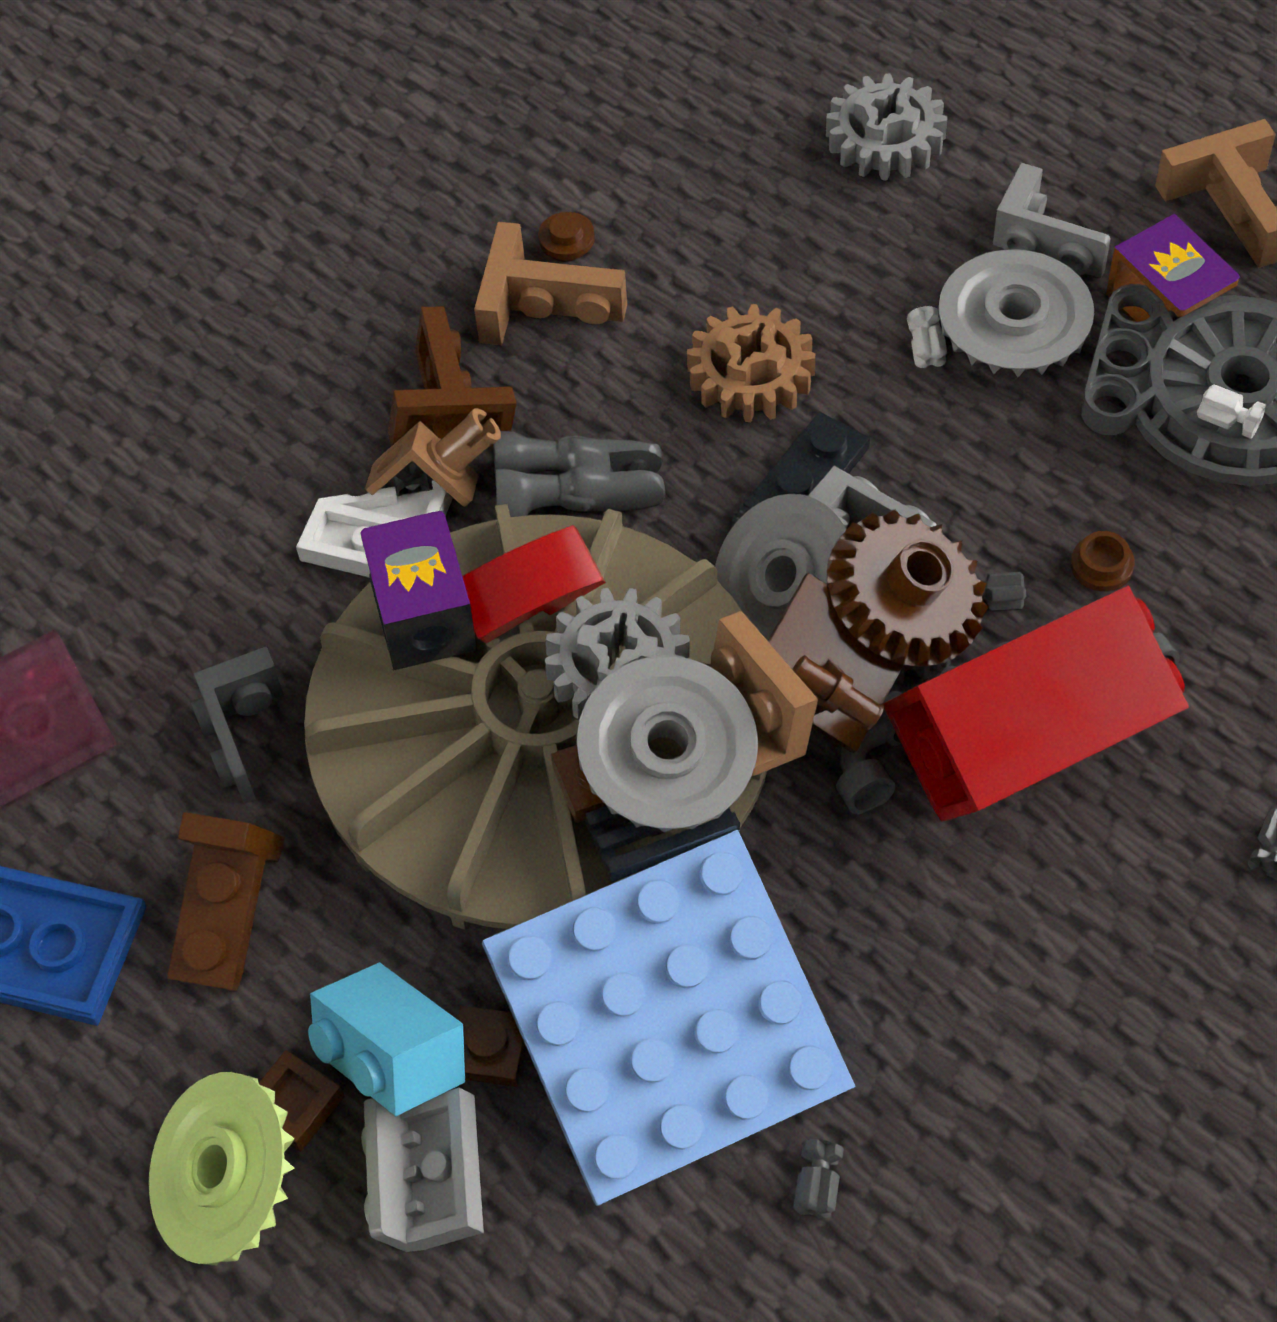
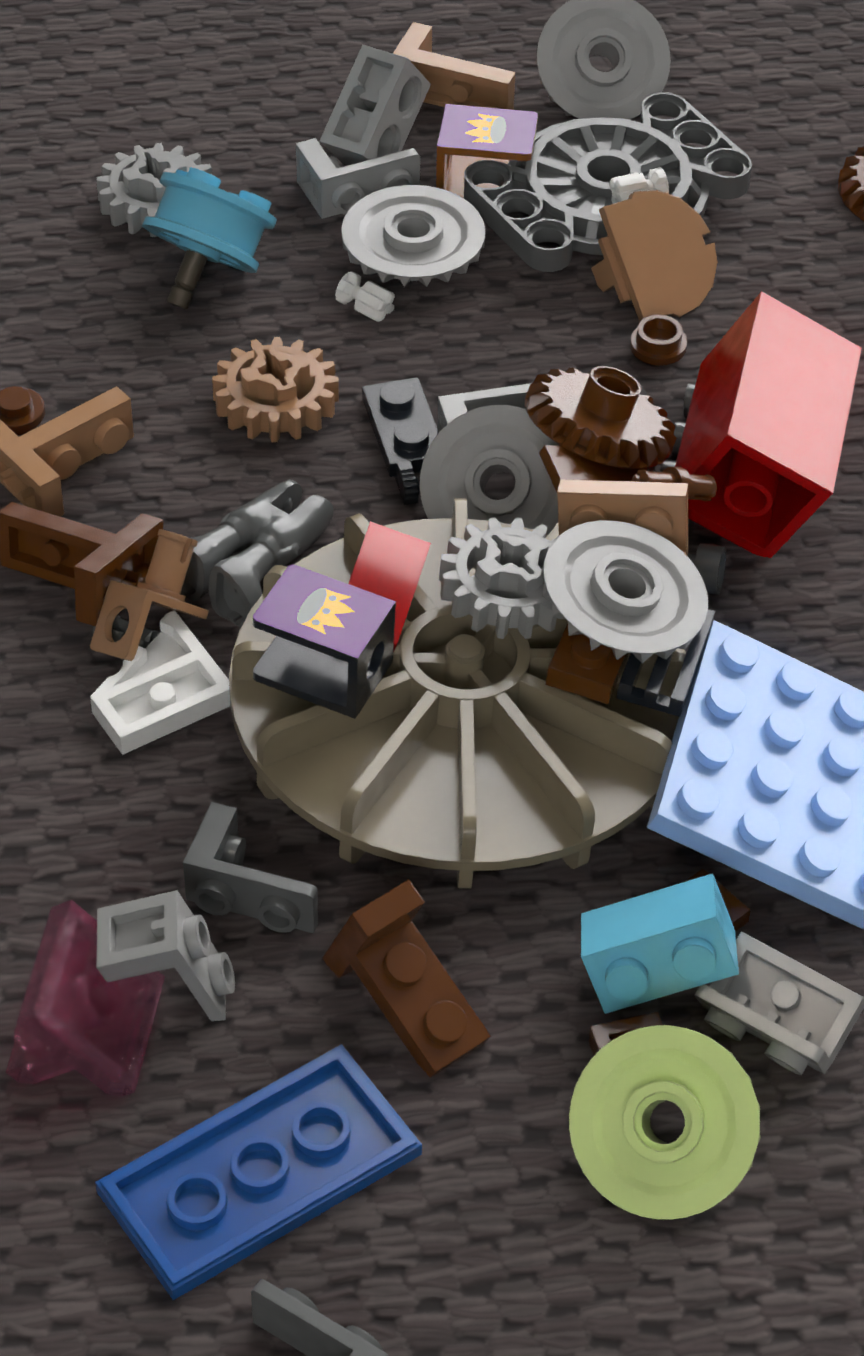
camera: 55 degrees left, 10 degrees down
none -> light grey bracket [96,890,235,1021]
none -> medium azure wheel [142,167,277,310]
none -> light grey brick [319,45,431,165]
none -> medium nougat piece [591,190,717,322]

